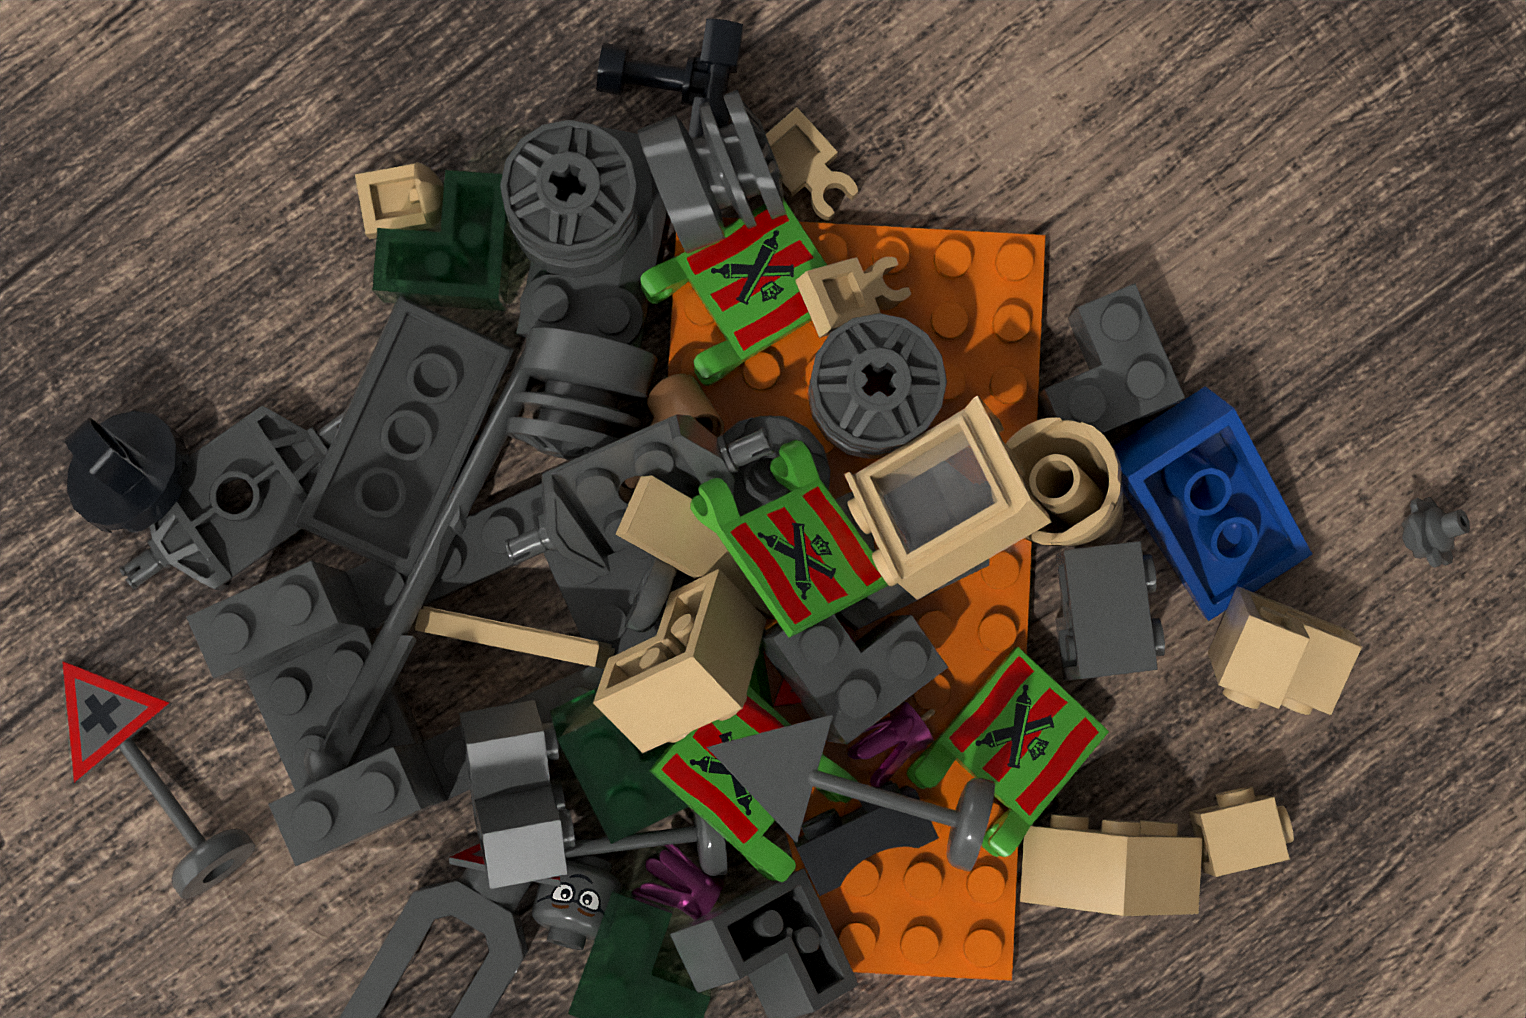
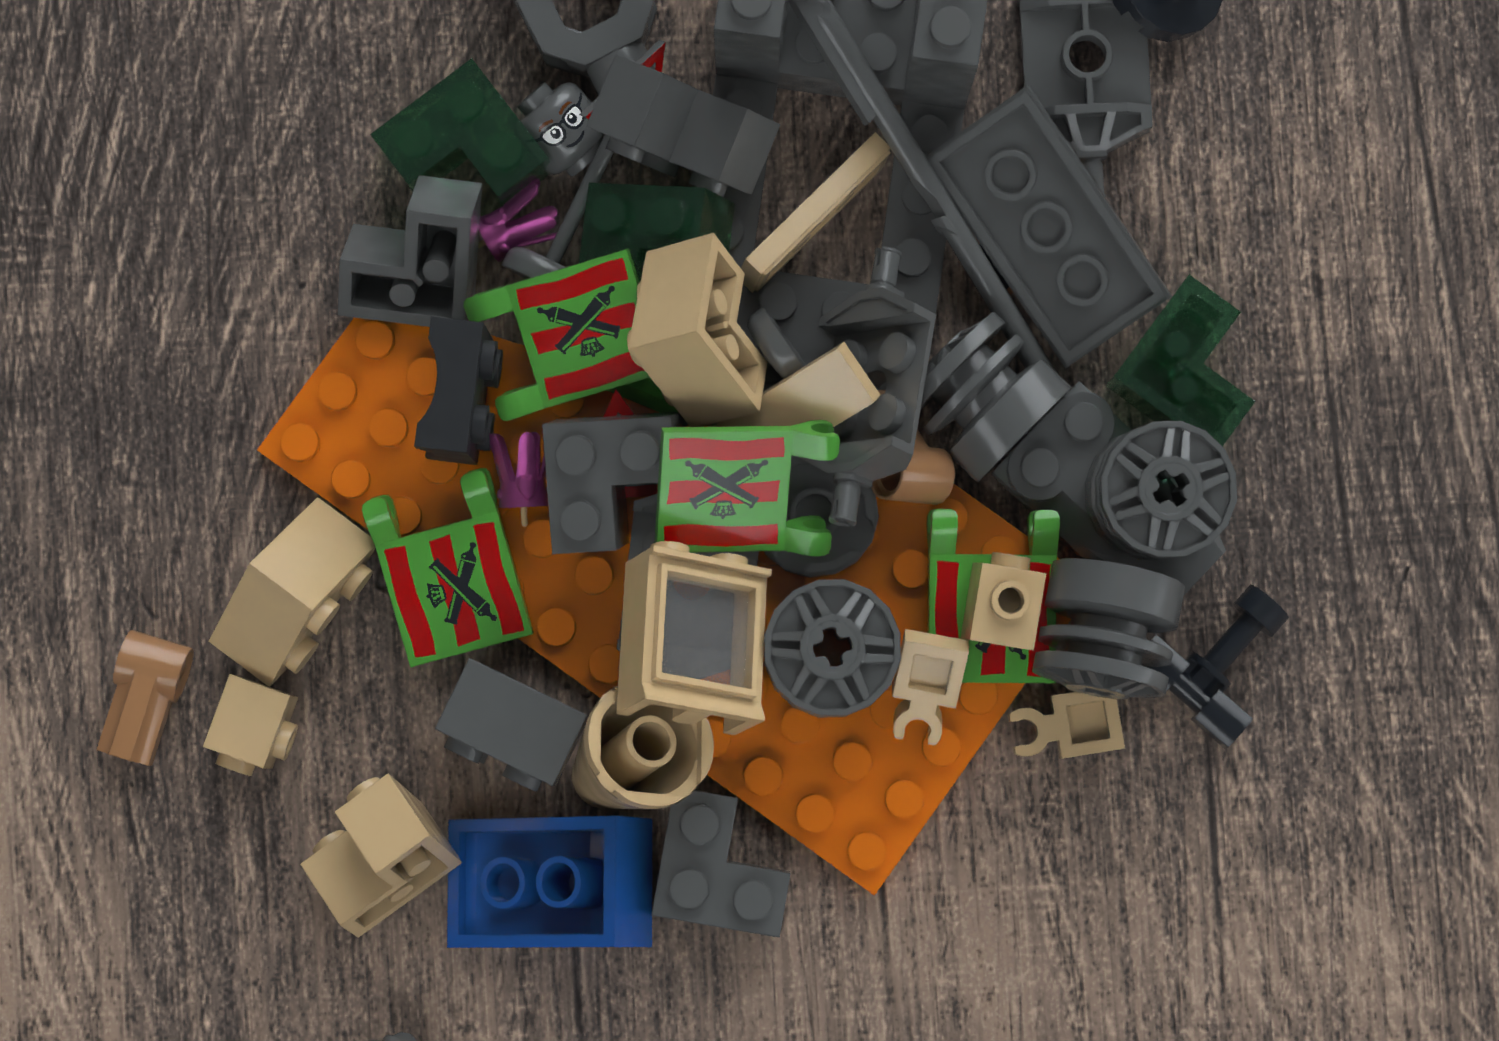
camera: 130 degrees right, 0 degrees up
tan plate [355,162,449,239] -> none
dark grey piece [707,715,995,872] -> none
none -> medium nougat piece [97,630,194,766]
none -> tan brick [960,552,1046,651]

